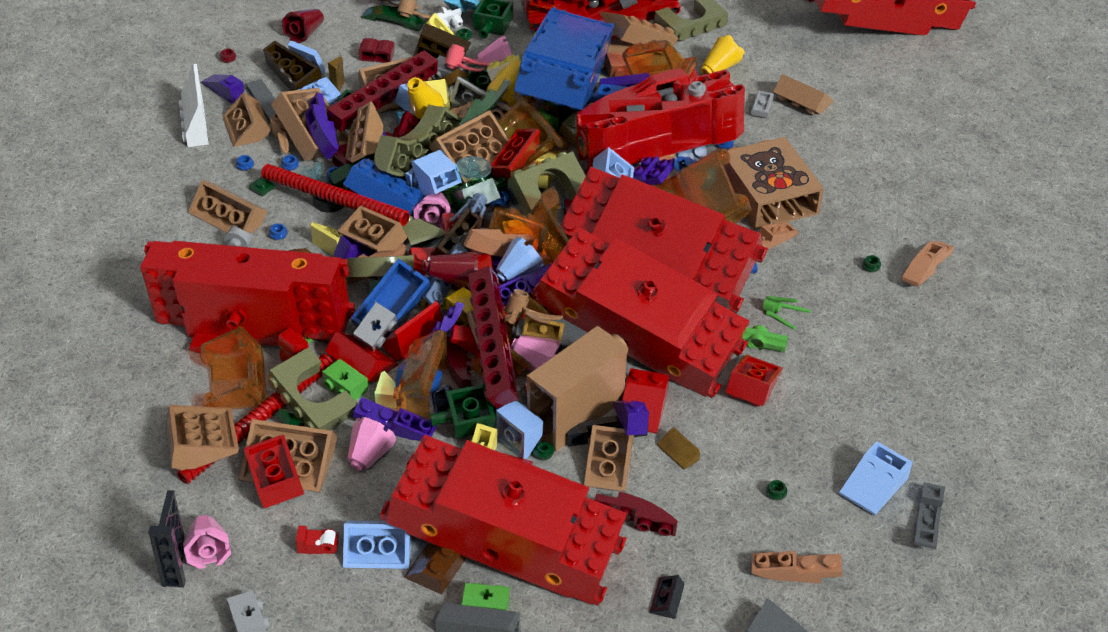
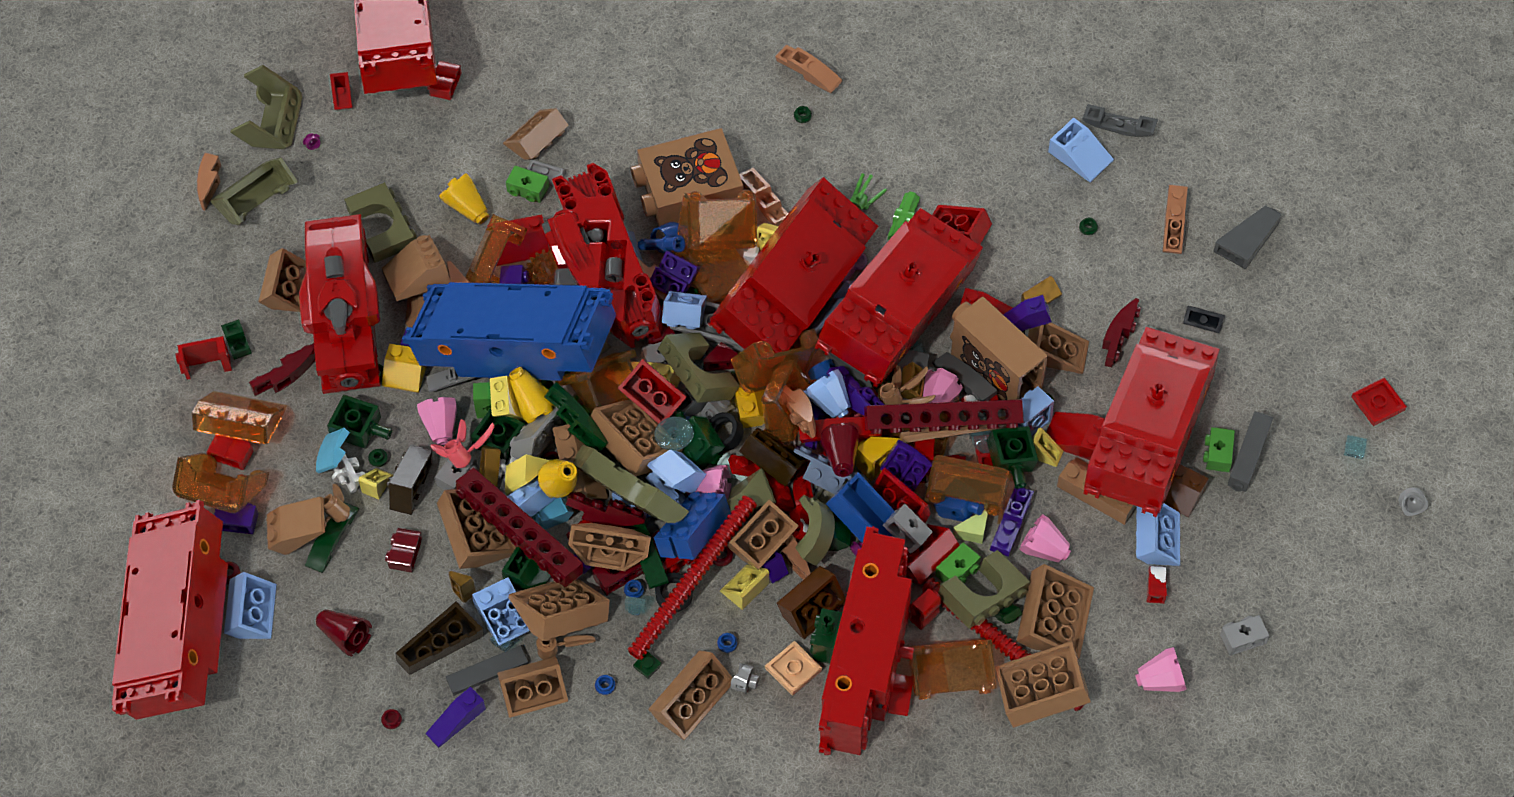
camera: 85 degrees left, 15 degrees up
black fence [148,490,186,587] -> none
white slope [179,64,209,147] -> none
red slope [244,434,305,509] -> none
blue plate [281,155,299,170] -> none
light blue plate [288,41,326,75] -> none
dark purple slope [305,92,338,159] -> none
sand blue plant [451,193,487,227] -> none
light grey plate [688,81,706,97] -> none
none -> red brick [427,61,462,100]
none -> bright green brick [506,166,549,203]

